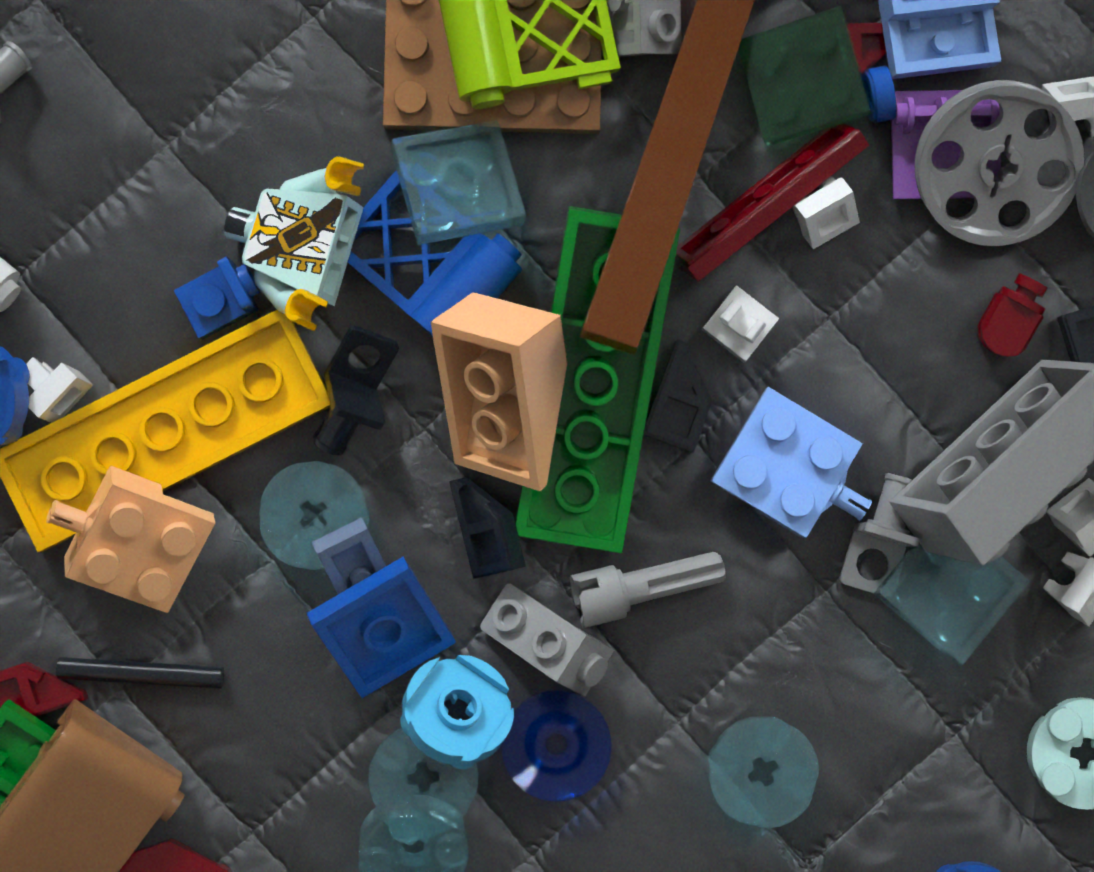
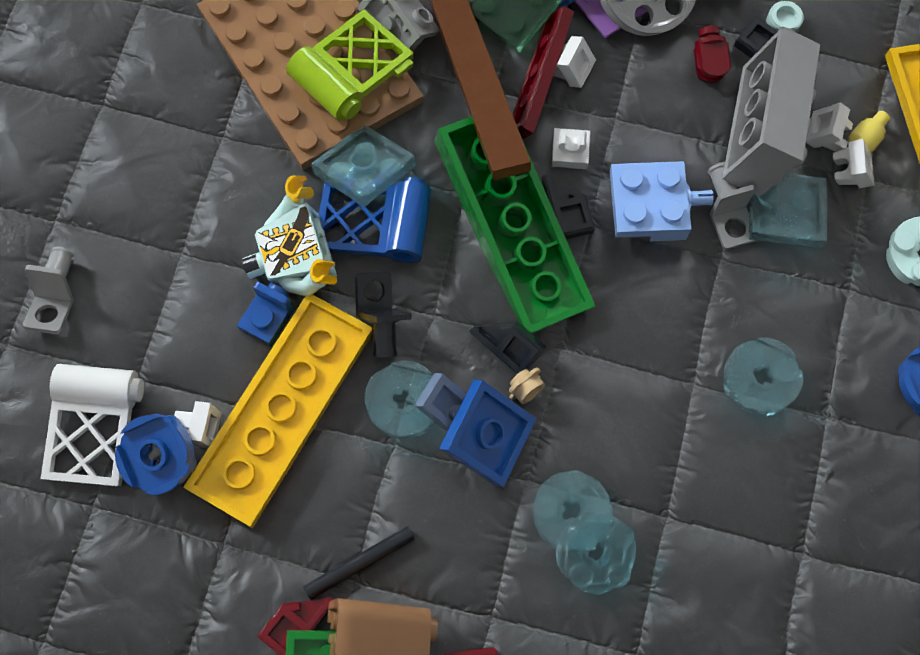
camera: 30 degrees left, 15 degrees down
light nougat plate [46,465,215,613] -> none
medium azure plate [400,655,514,769] -> none
light nougat slope [430,293,567,491] -> none
light grey bracket [480,584,615,696] -> none
clear blue dish [501,690,612,802] -> none
light grey piece [570,552,726,628] -> none
none -> tan plate [509,367,545,404]

